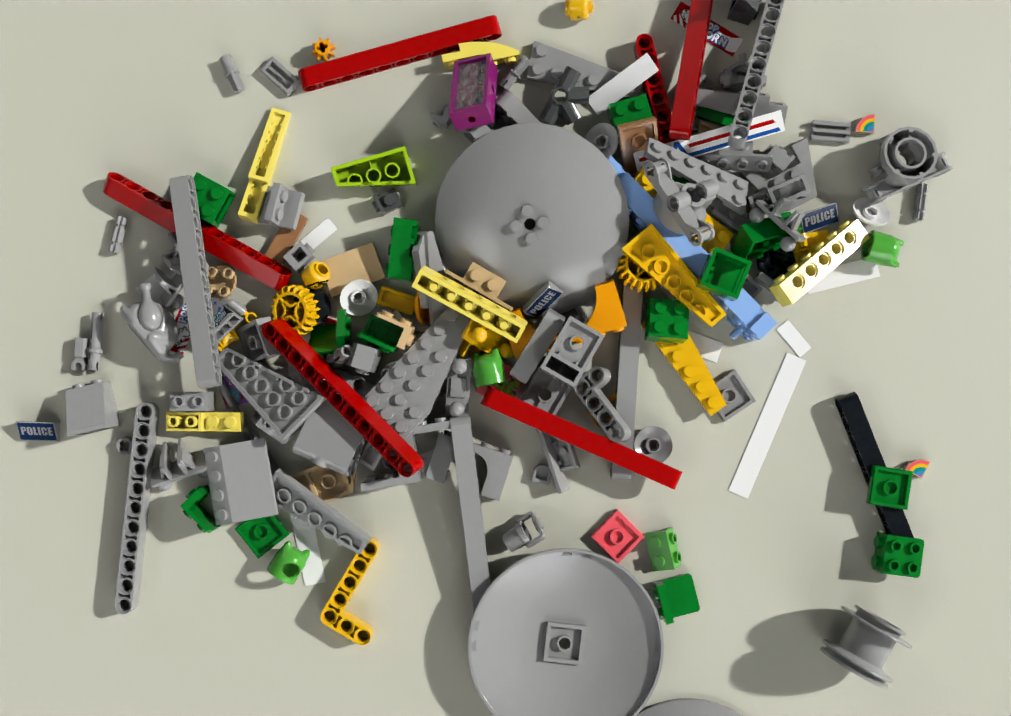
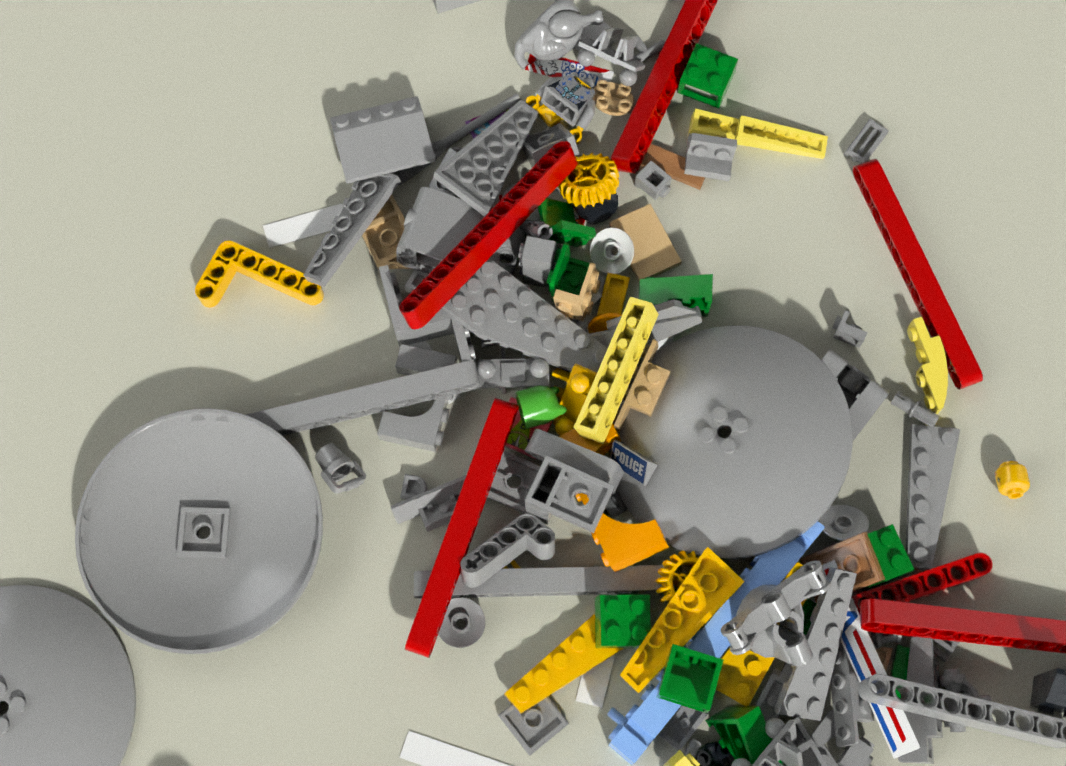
camera: 90 degrees right, 15 degrees down
light grey beam [114,403,159,615] -> none
light grey bush [116,437,132,455] -> none
light grey piece [151,439,208,491] -> none
light yellow slope [166,412,244,432] -> none
light grey beam [169,175,222,389] -> none
light grey brick [170,392,215,411] -> none
green bracket [180,485,221,533] -> none
light grey axle [219,54,245,93] -> none
green tile [235,515,290,559] -> none
bright green piece [267,541,310,585] -> none
white sticker [301,218,337,249] -> none
yellow head [301,261,330,290] -> none
light orange gear [311,38,336,62] -> none
lime wedge [331,146,417,188] -> none
dark grey bracket [372,188,403,216] -> none
magenta brick [448,53,498,131] -> none
dark grey piece [539,66,589,125] -> none
white sticker [589,53,659,115] -> none
coral tile [590,509,644,563] -> none
bright green bracket [645,527,682,572] -> none
green bracket [652,573,700,625] -> none
sticker [670,2,743,57] -> none

